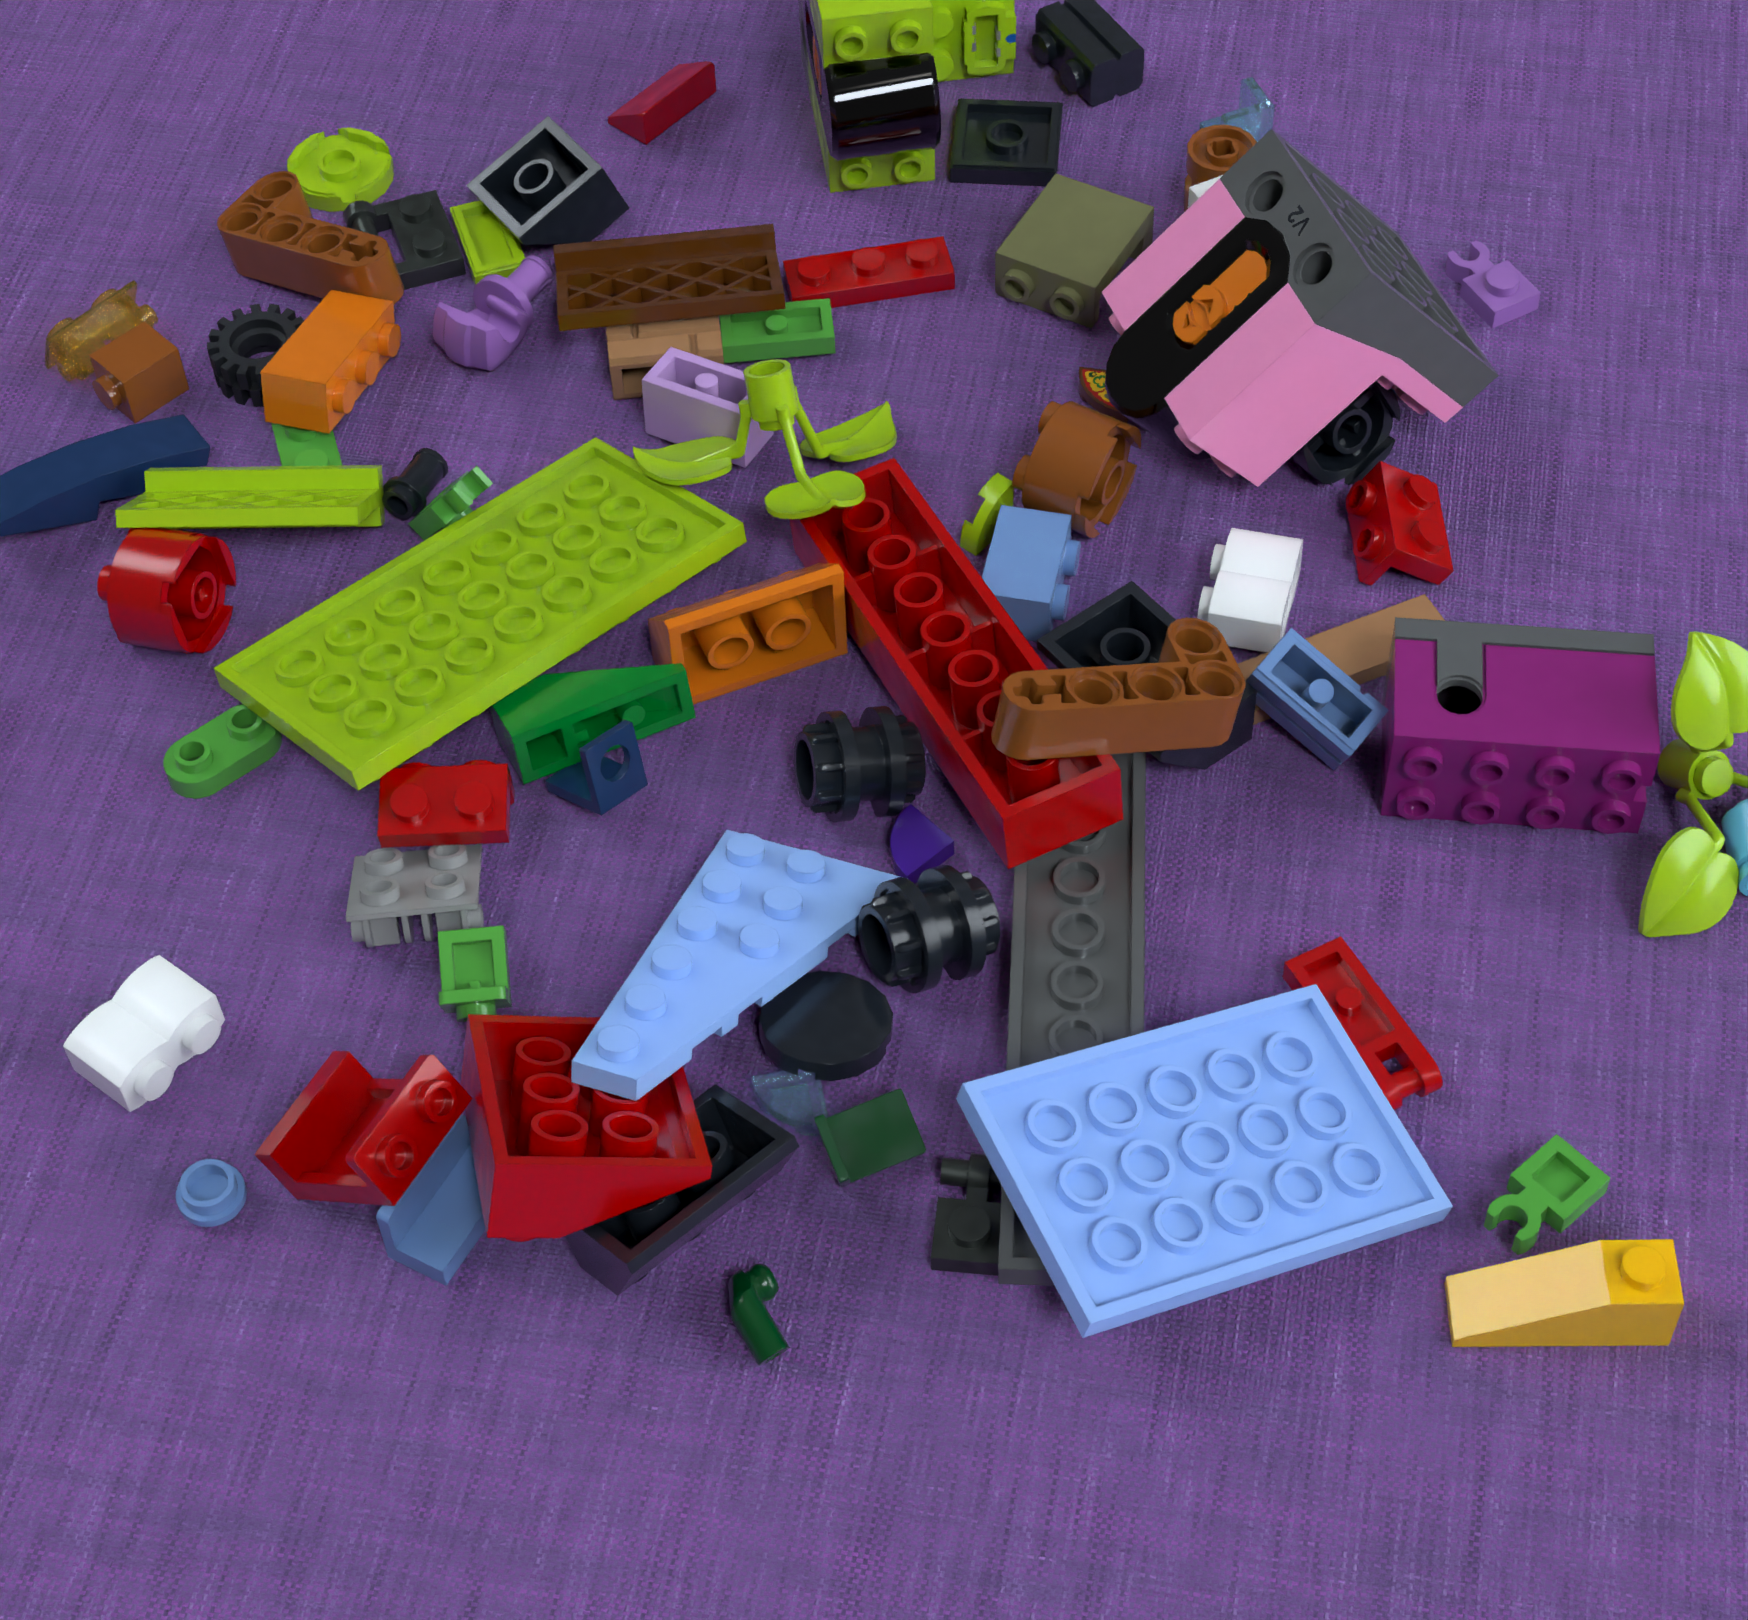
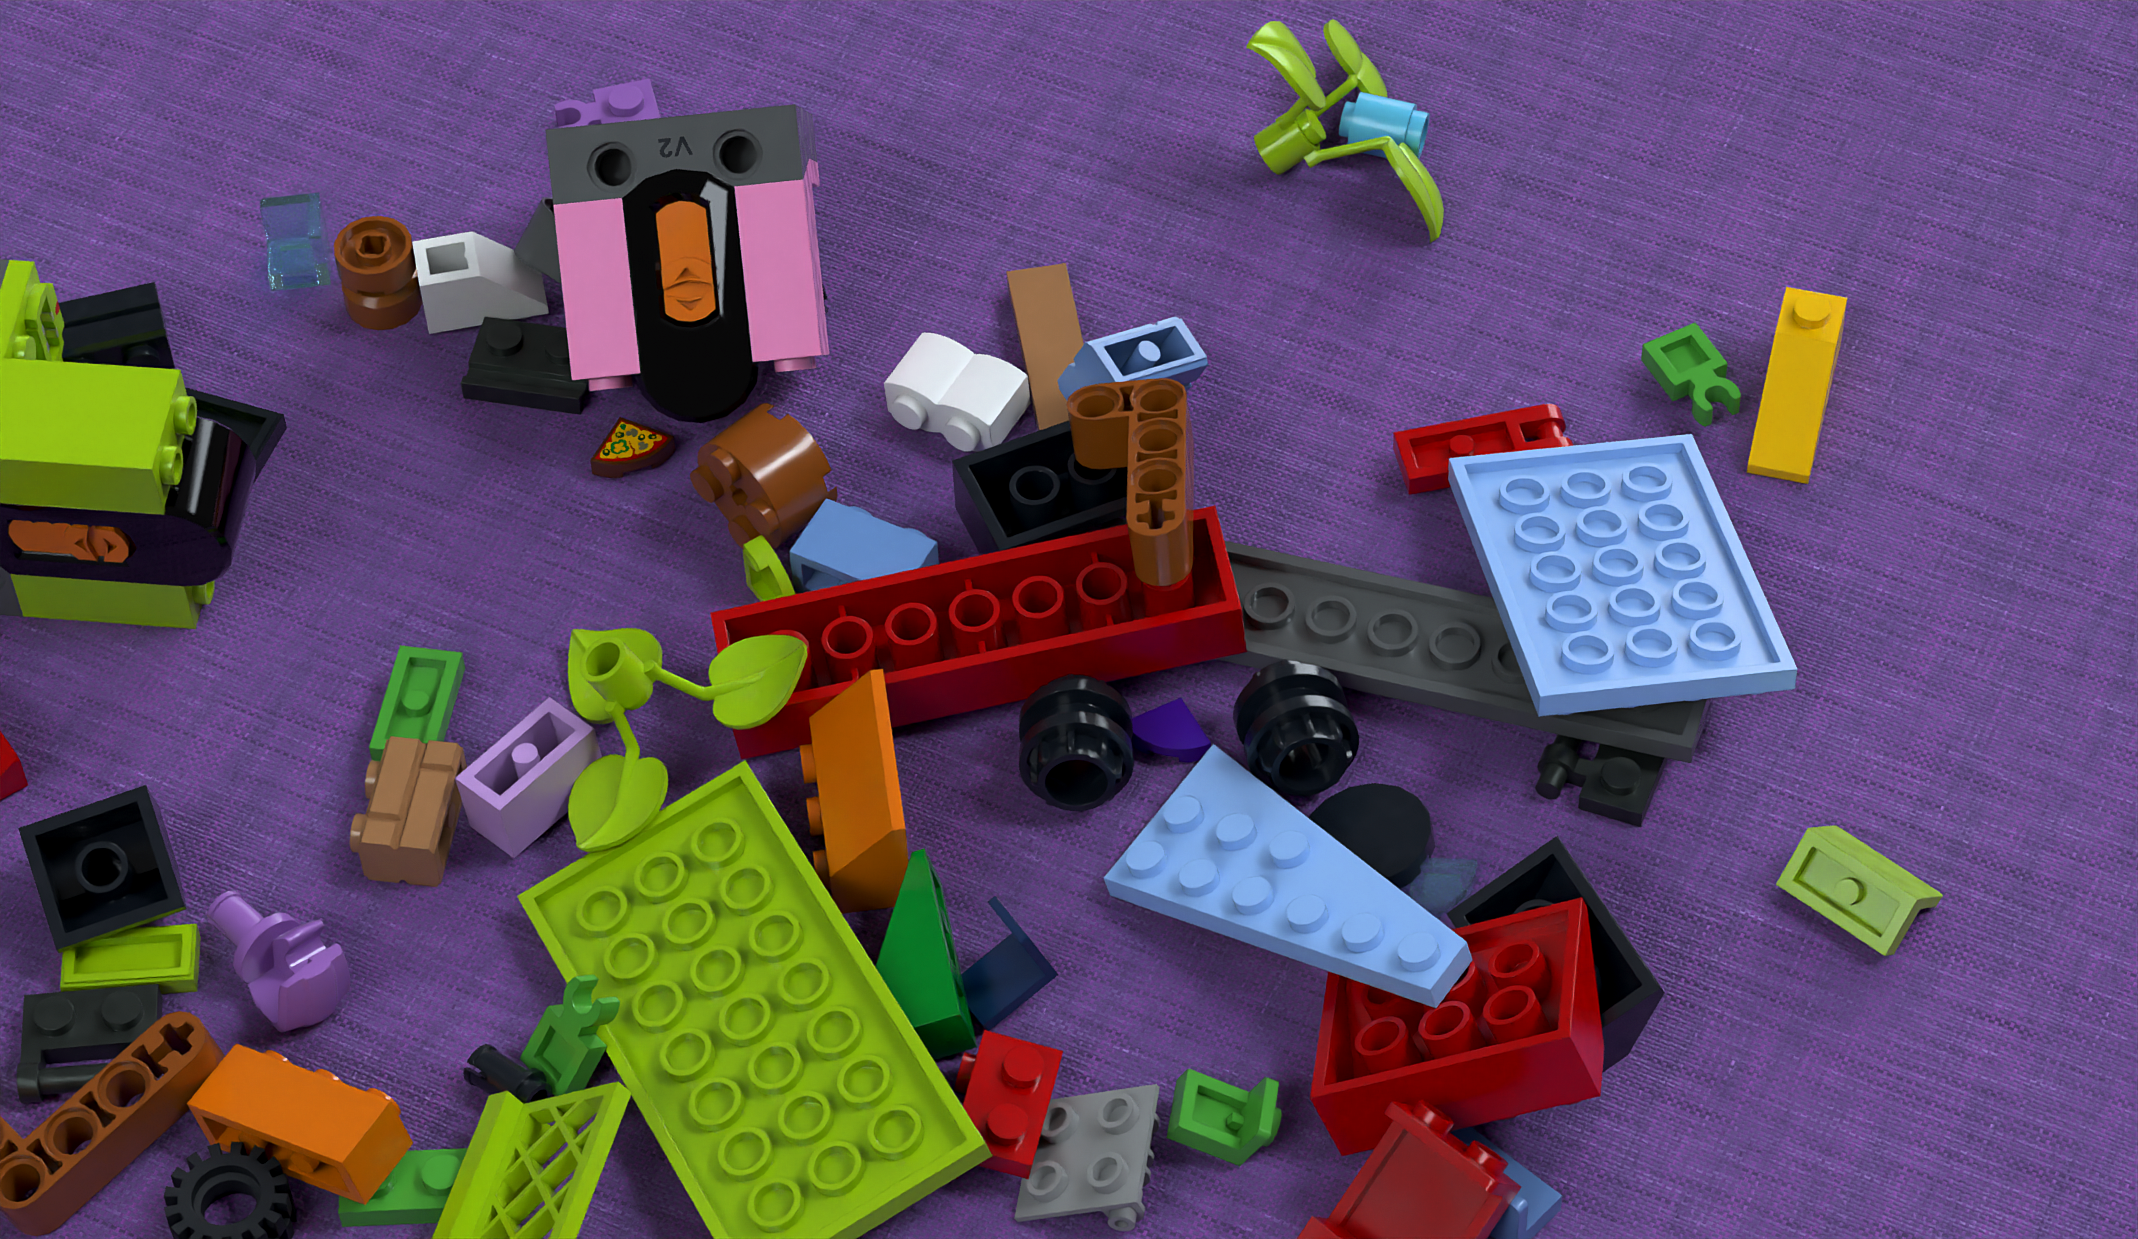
camera: 75 degrees left, 0 degrees up
reddish brown fence [553,224,786,331] -> none
dark green arm [728,1264,790,1366] -> none
red plate [783,236,955,308] -> none
dark green bracket [814,1089,926,1187] -> none
olive panel [995,173,1154,328] -> none
red bracket [1345,461,1454,586] -> none
magenta piece [1380,617,1660,834] -> none
none -> lime panel [1776,825,1943,956]

